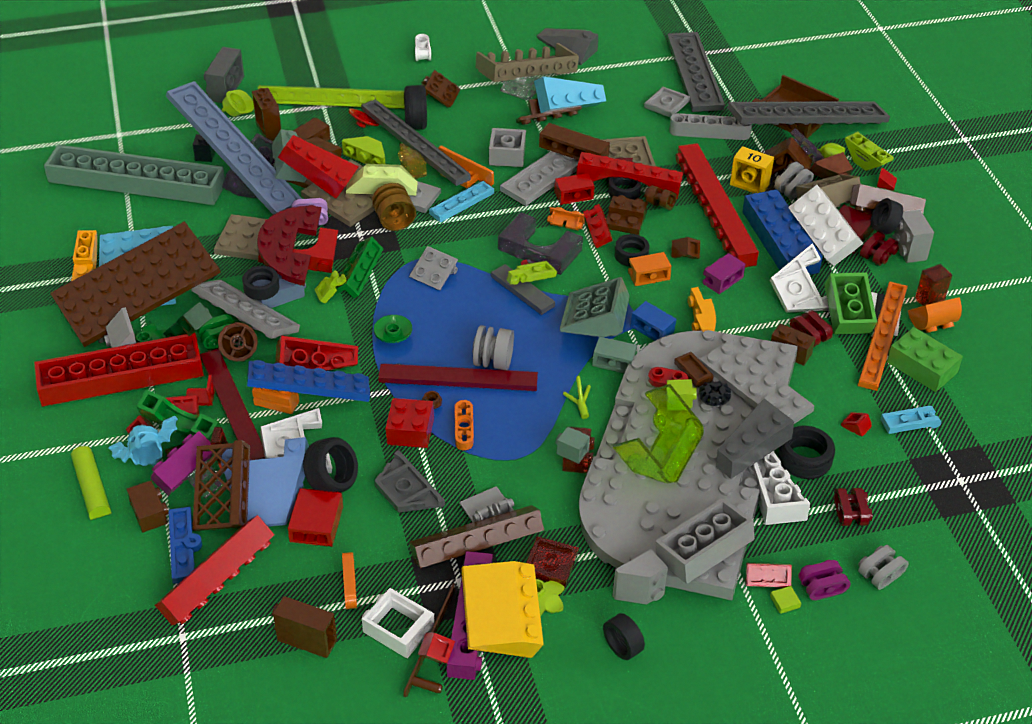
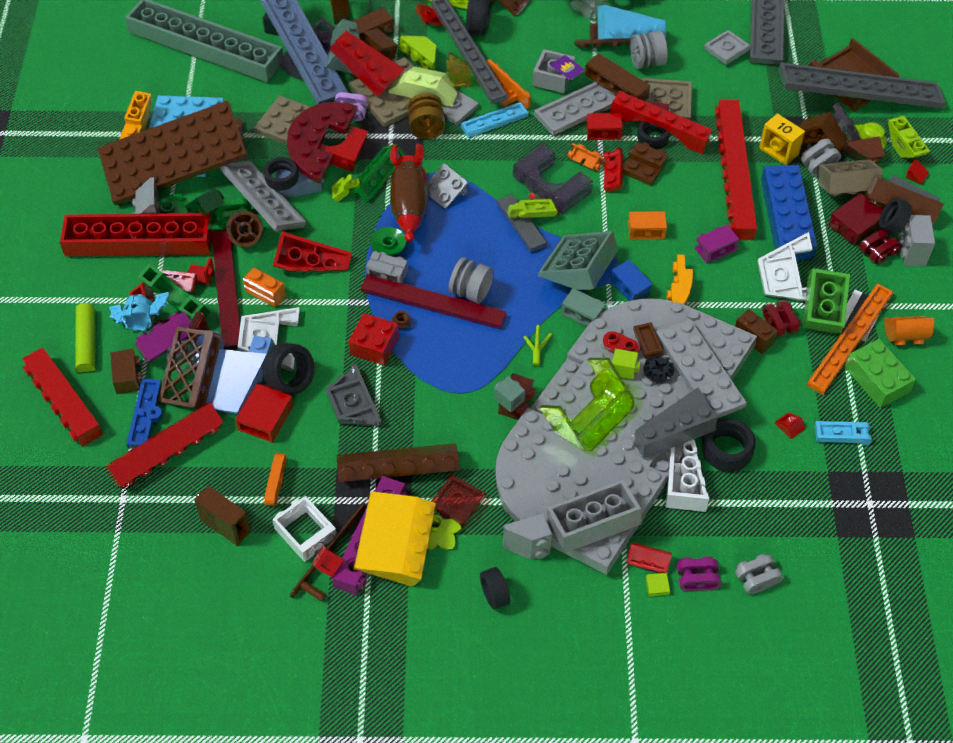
camera: 15 degrees right, 10 degrees up
blue plate [247,360,370,402] -> none
orange beam [455,400,474,451] -> none
light grey hinge [459,486,514,522] -> none
black tyre [614,234,650,267] -> none
reddish brown brick [644,185,677,210] -> none
light grey beam [669,114,752,140] -> none
reddish brown panel [671,237,700,259] -> none
white brick [788,185,863,266] -> none
dark red brick [834,488,873,526] -> none
clear red brick [915,264,952,306] -> none
none -> red brick [22,347,103,447]
none -> light grey brick [366,252,408,284]
none -> reddish brown piece [390,143,428,242]
none -> dark purple sticker [550,55,585,80]
none -> light grey wheel [630,31,667,69]

